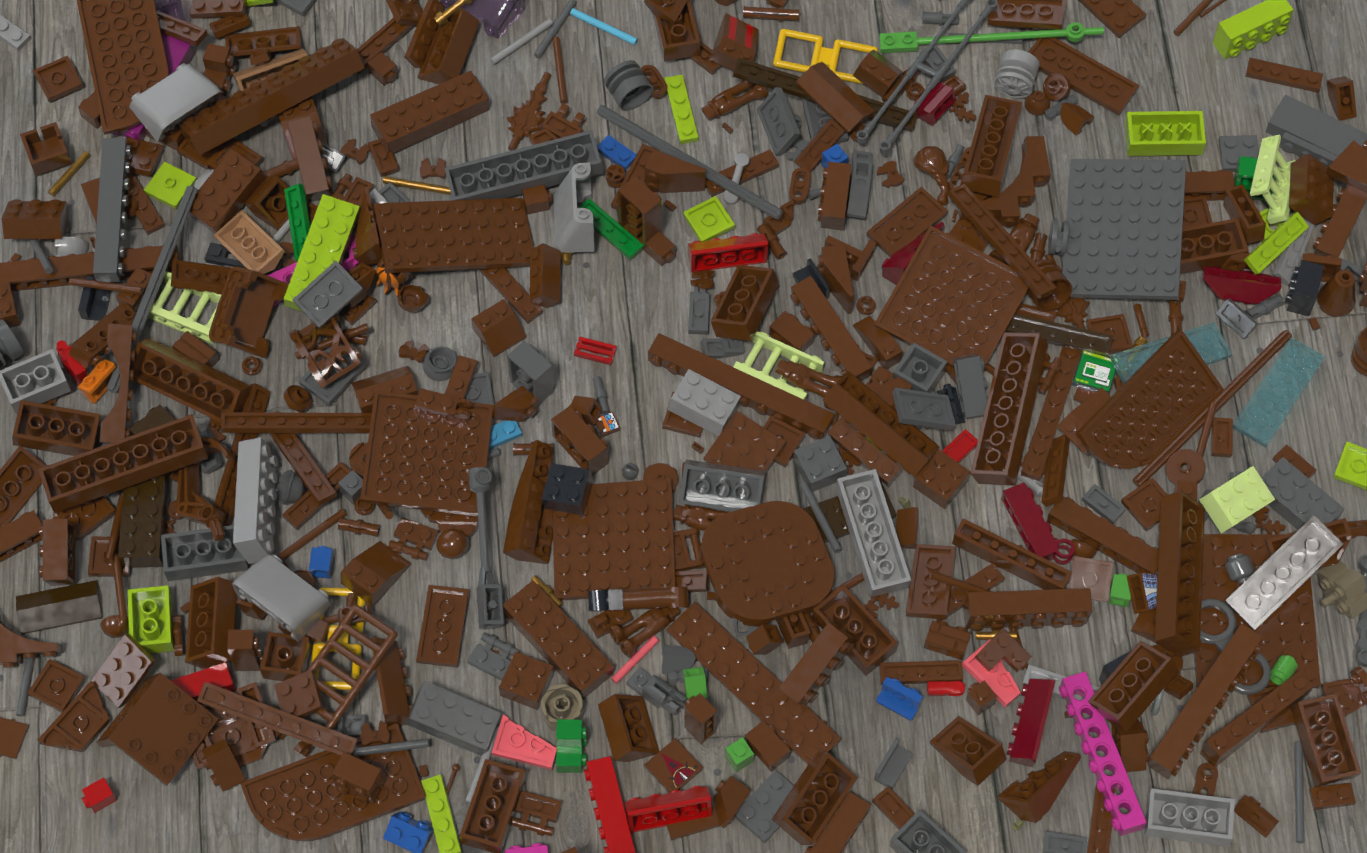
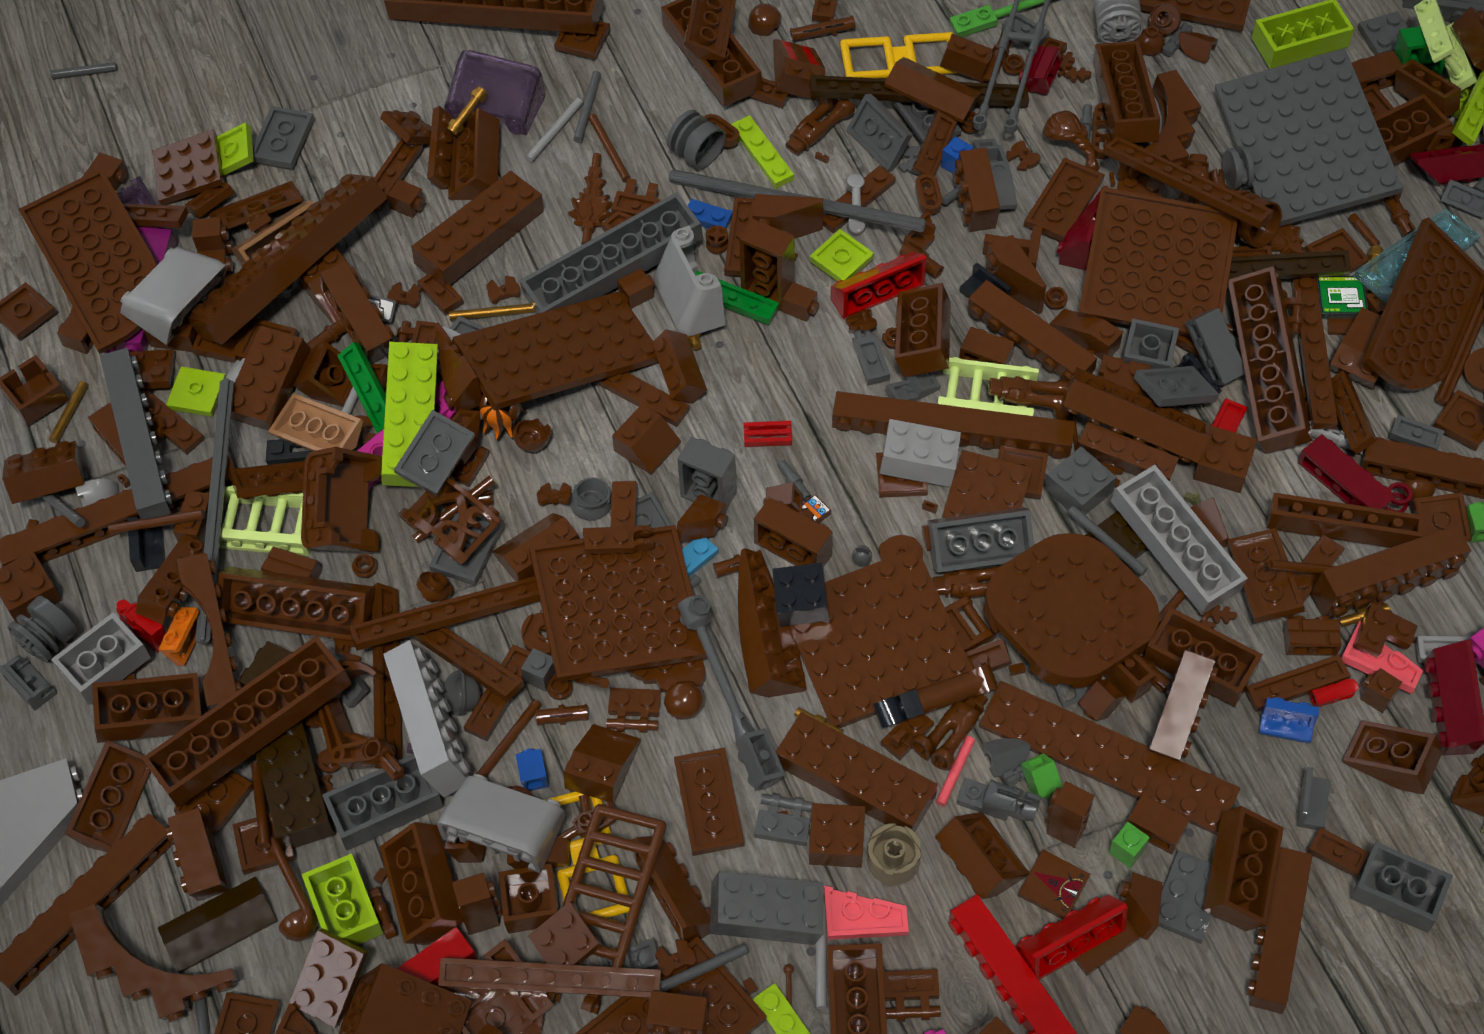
camera: 15 degrees left, 5 degrees down
green brick [556,719,587,773] -> none
medium azure piece [570,8,638,45] -> none

